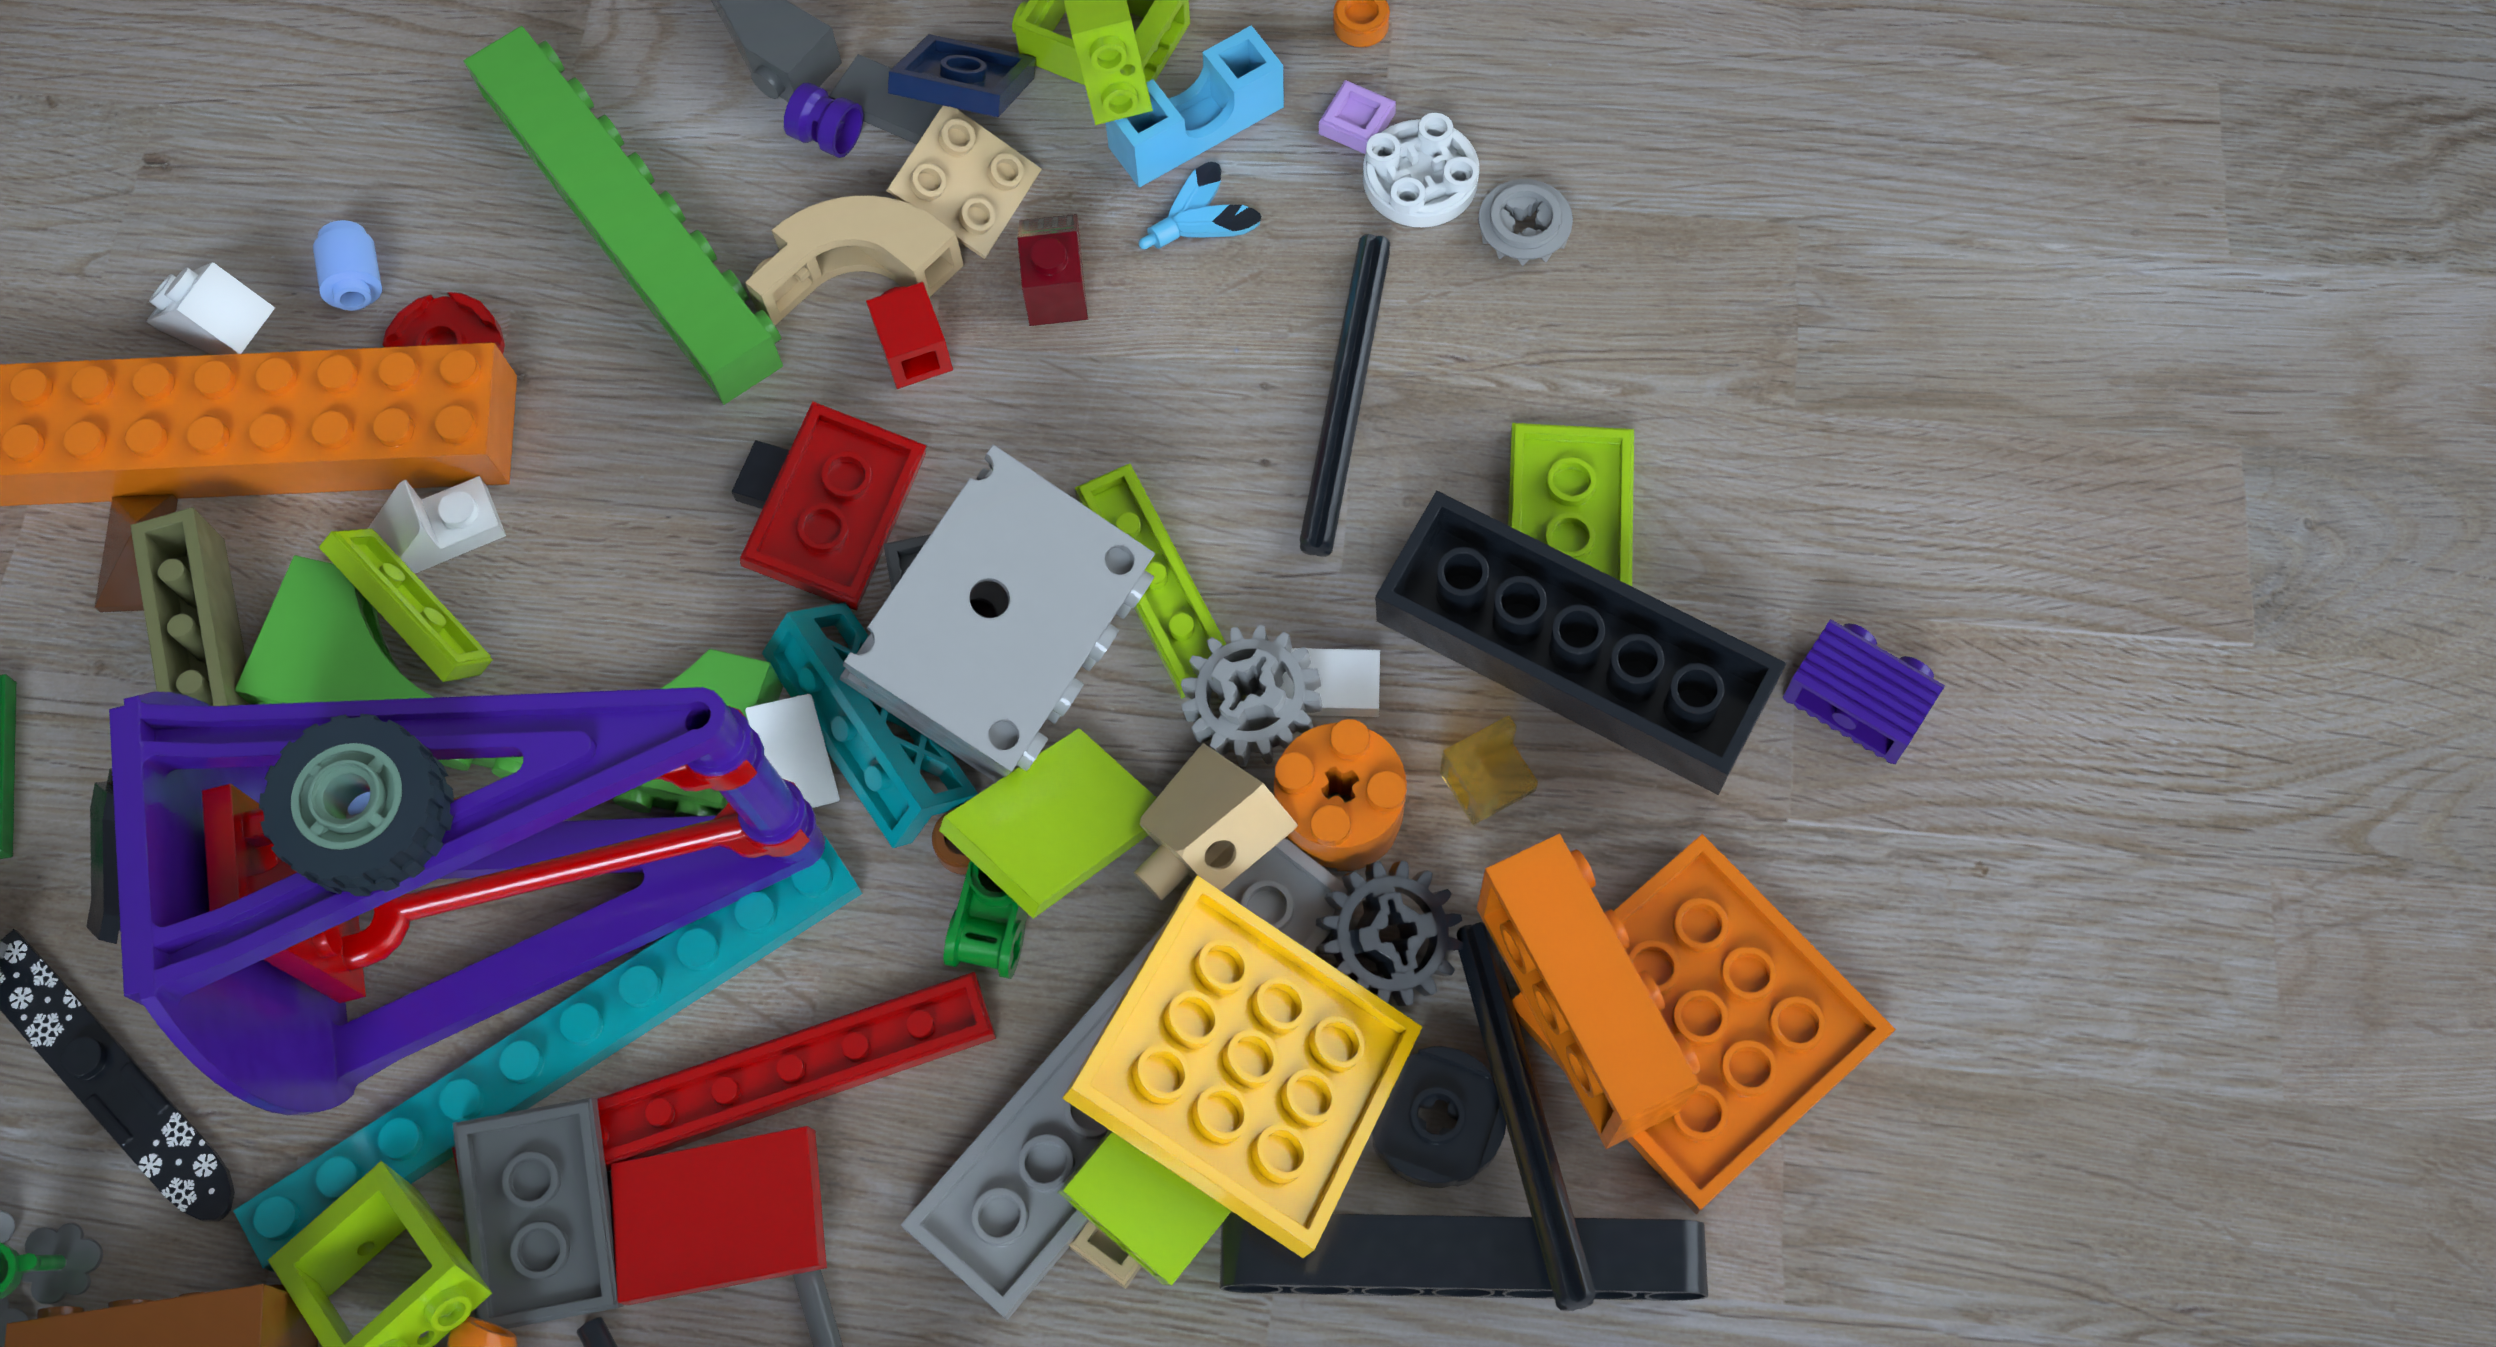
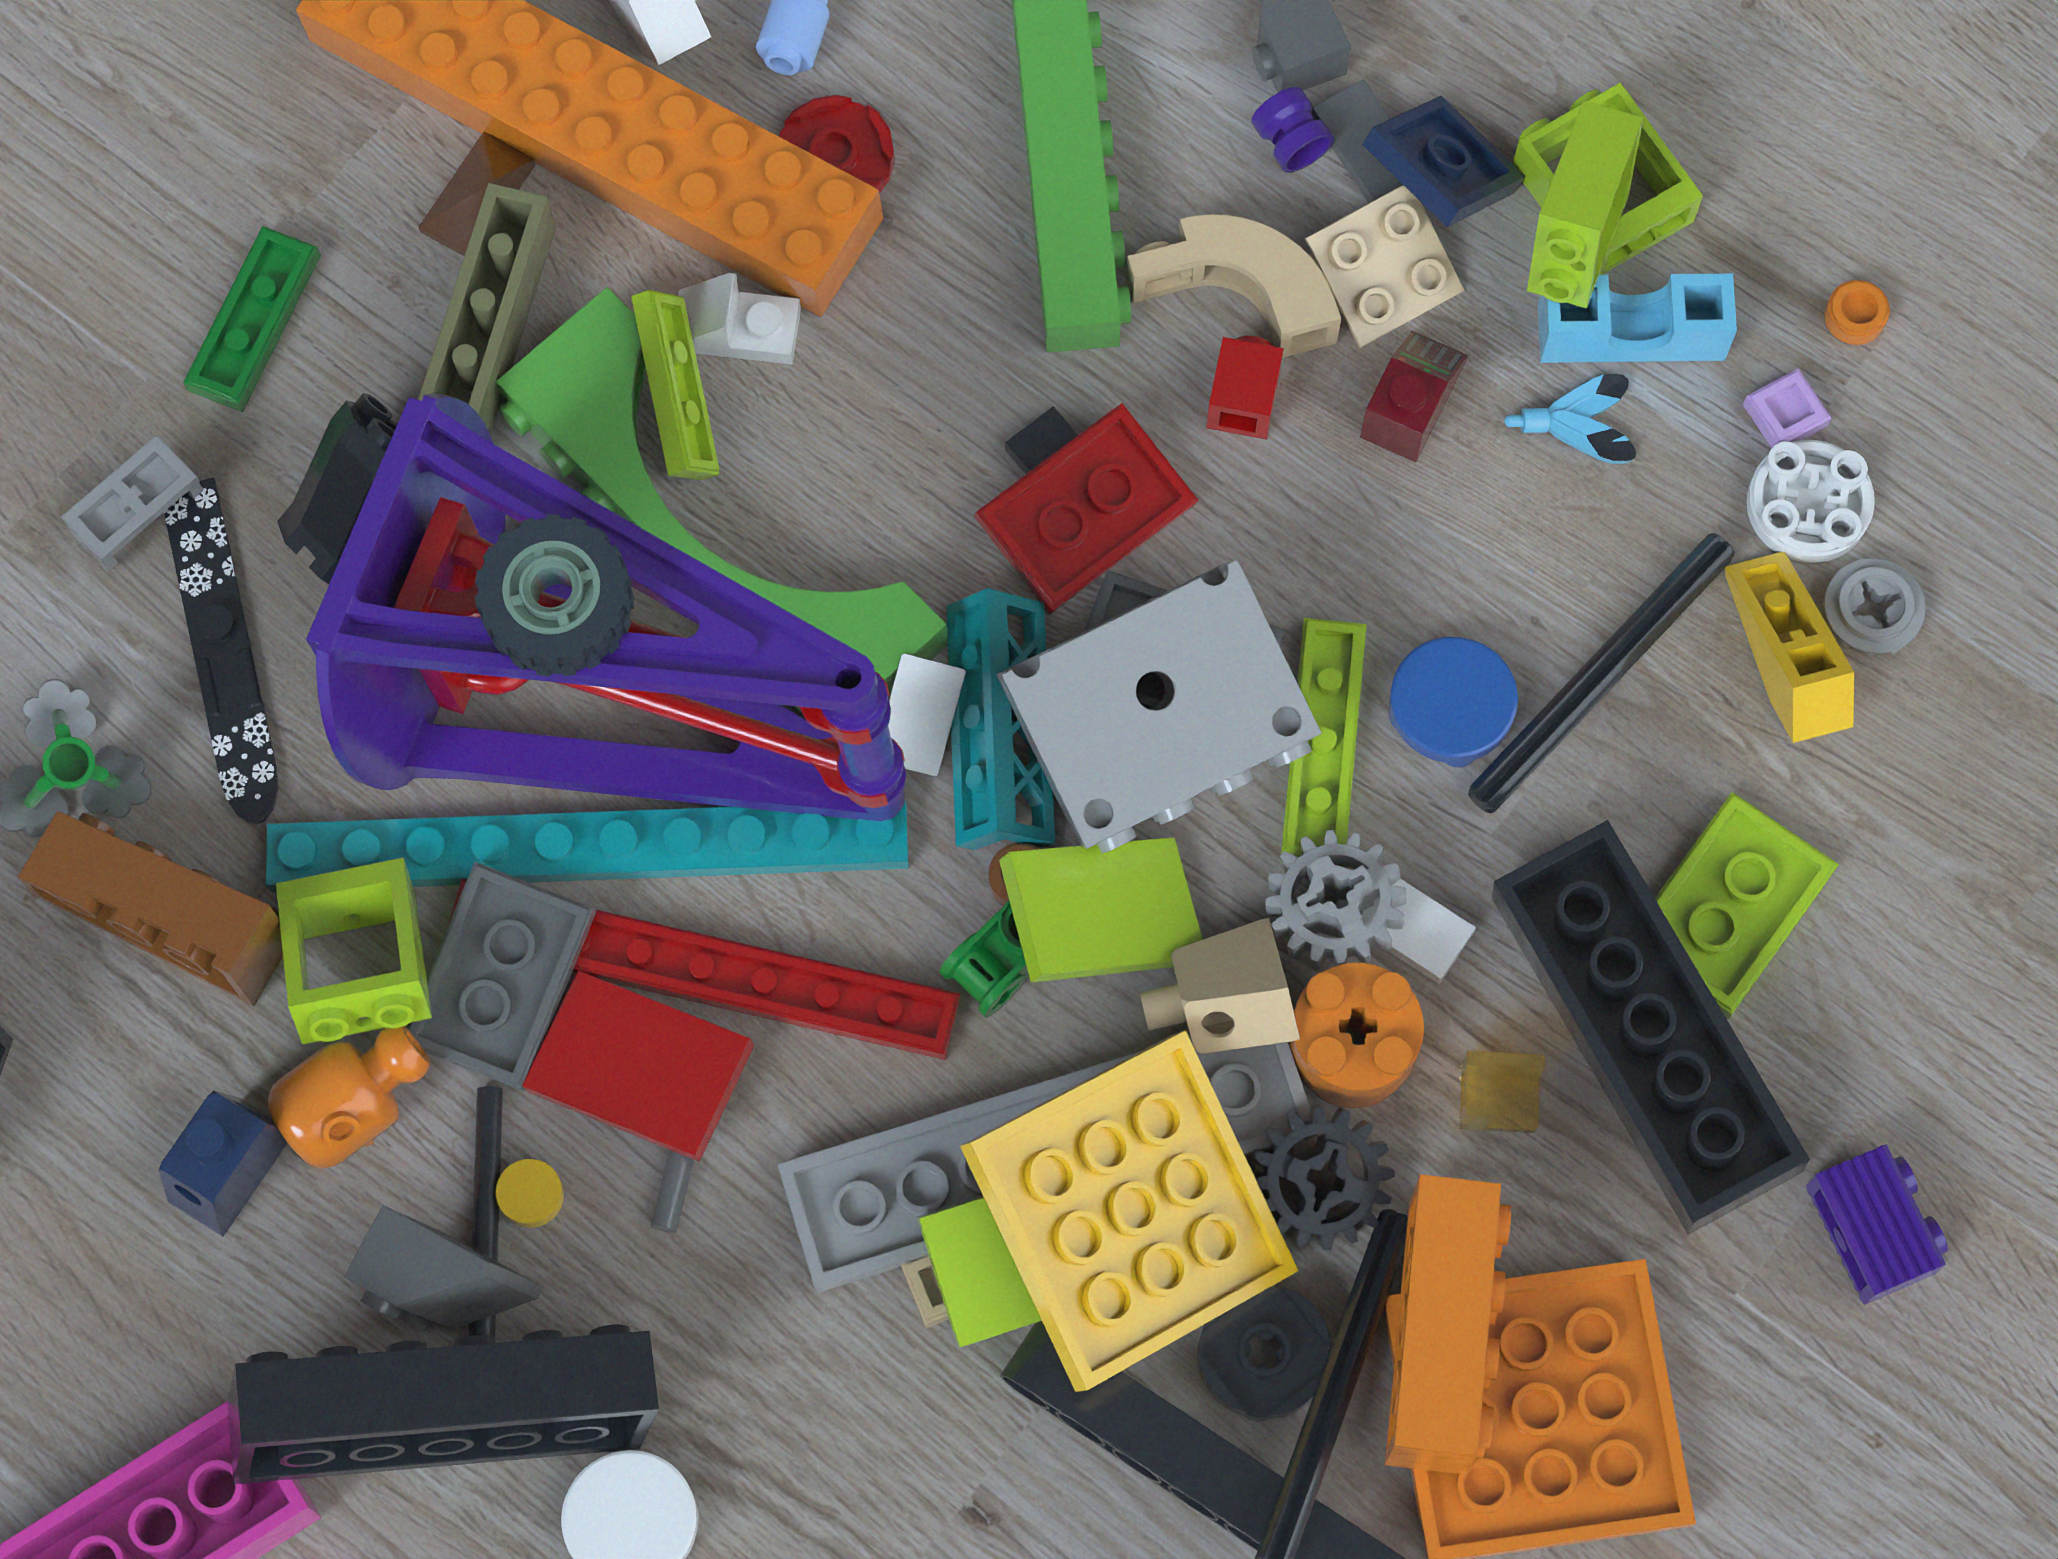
camera: 30 degrees right, 5 degrees up
none -> blue tile [1389,637,1518,767]
none -> yellow slope [1725,552,1854,743]

